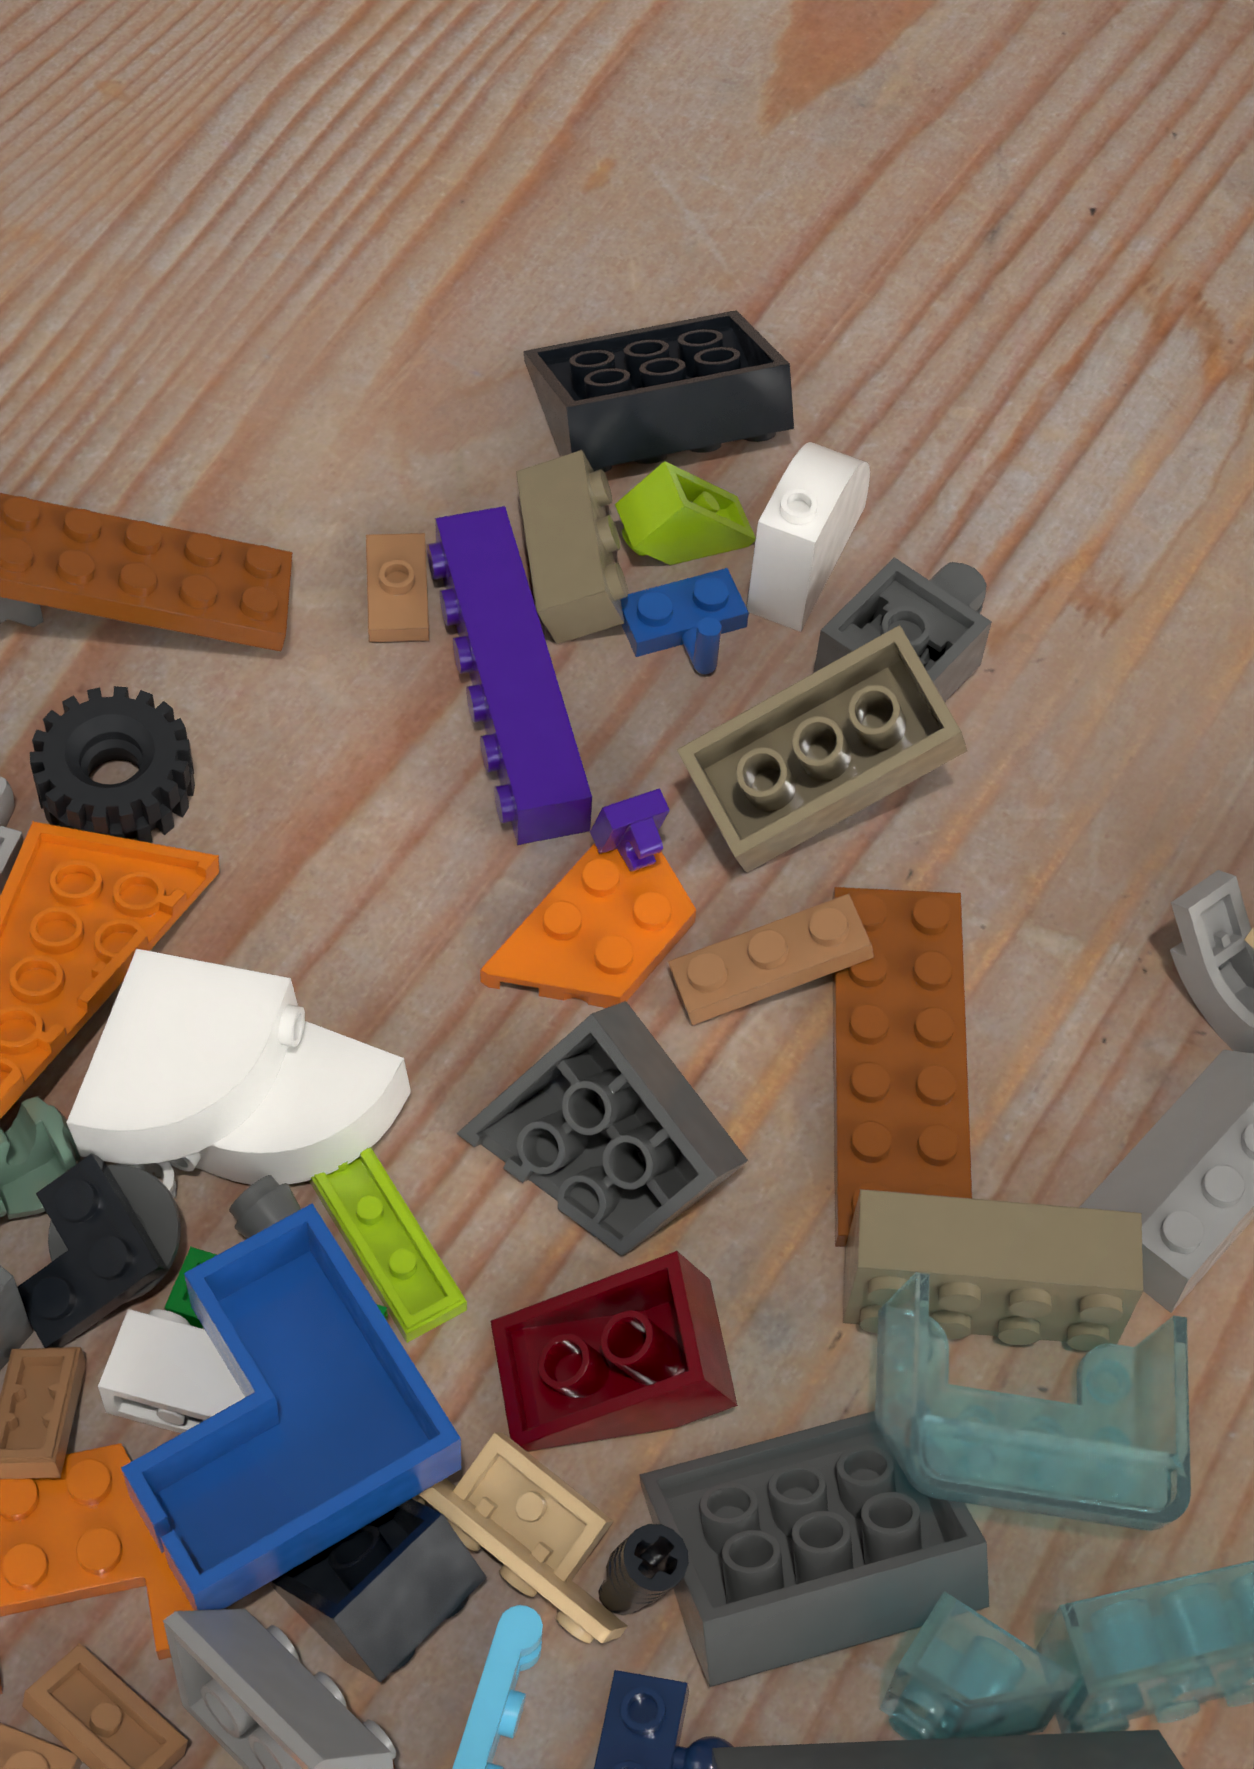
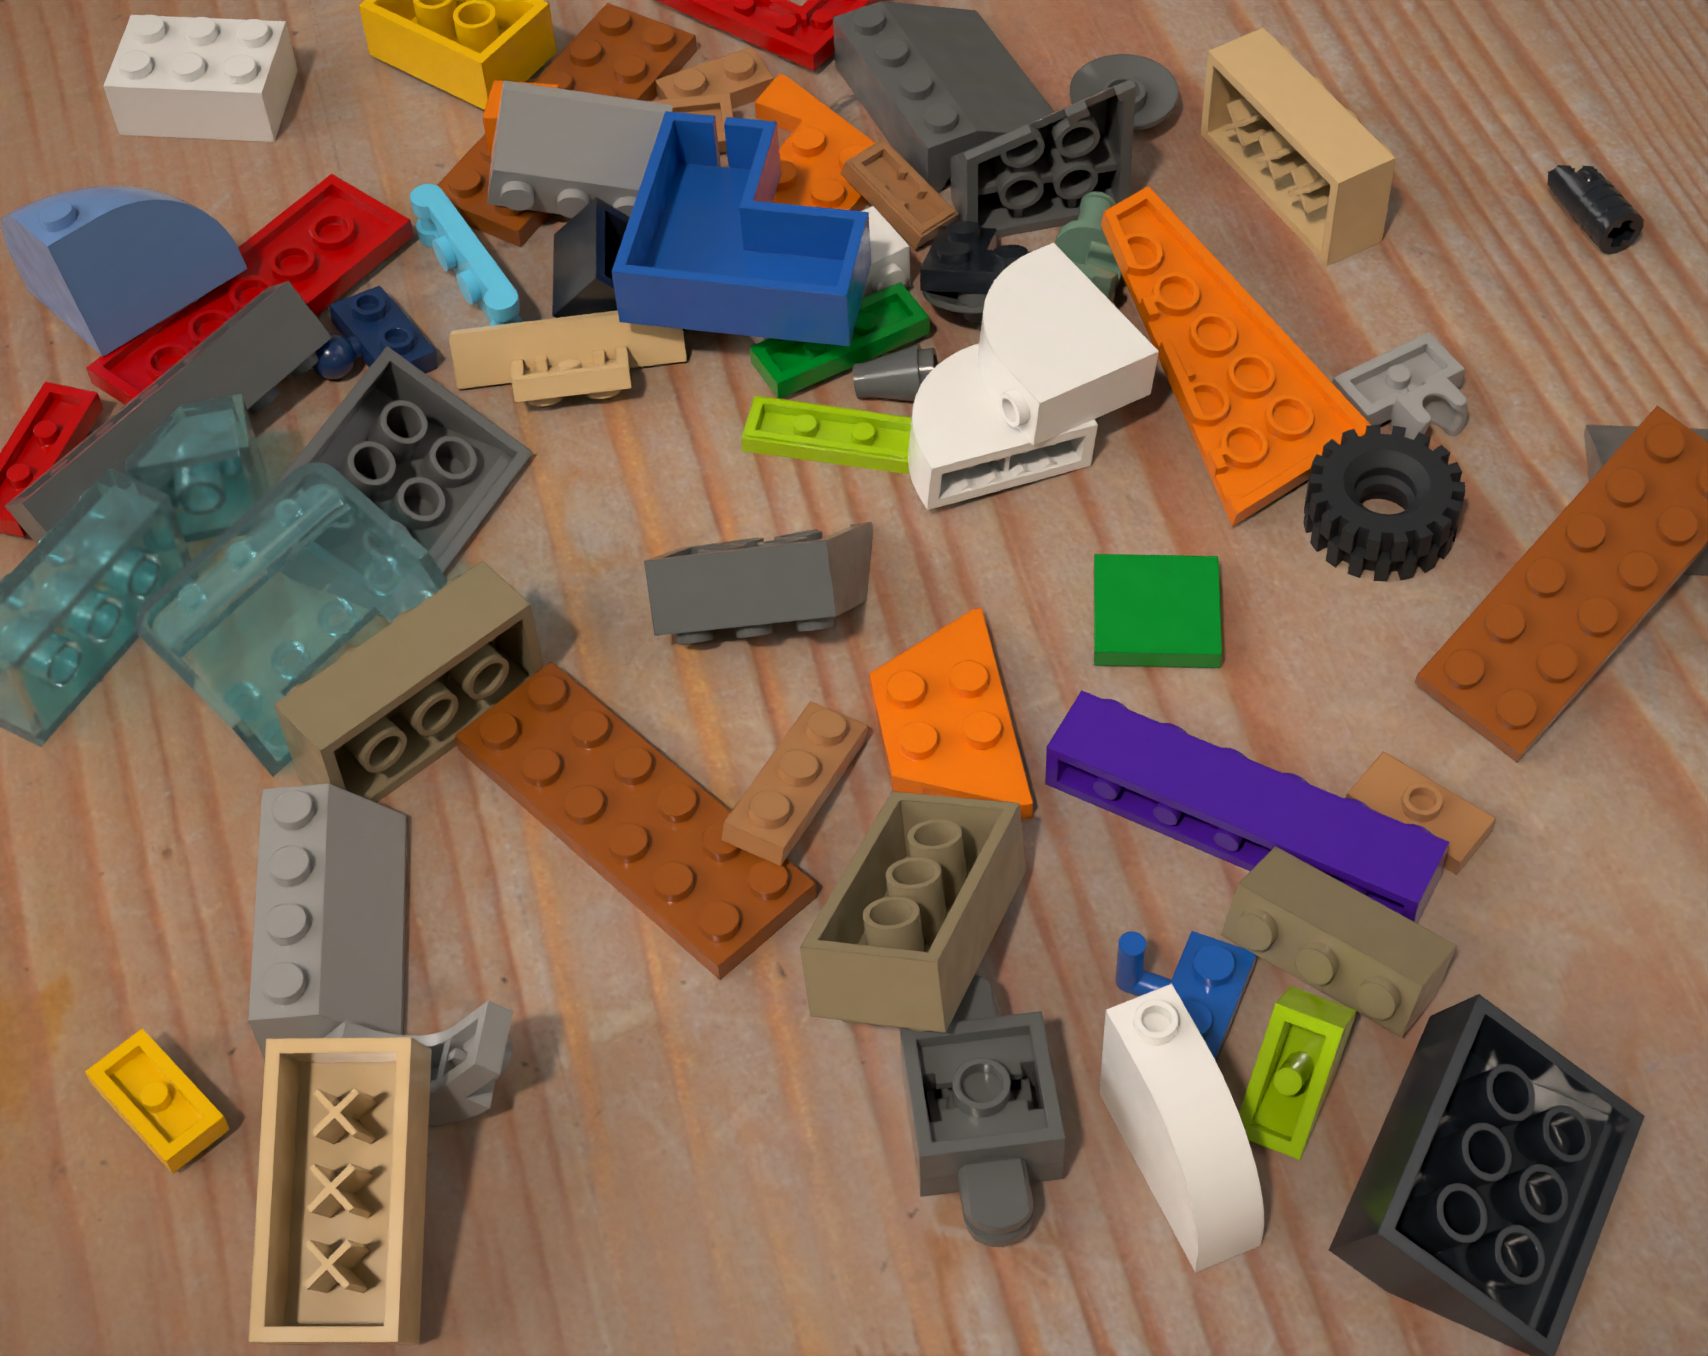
camera: 140 degrees right, 5 degrees down
dark red slope [490,1251,738,1451] -> none
dark purple tile [590,788,670,872] -> none
black hinge [598,1524,689,1615] -> none
none -> green tile [1093,554,1222,668]

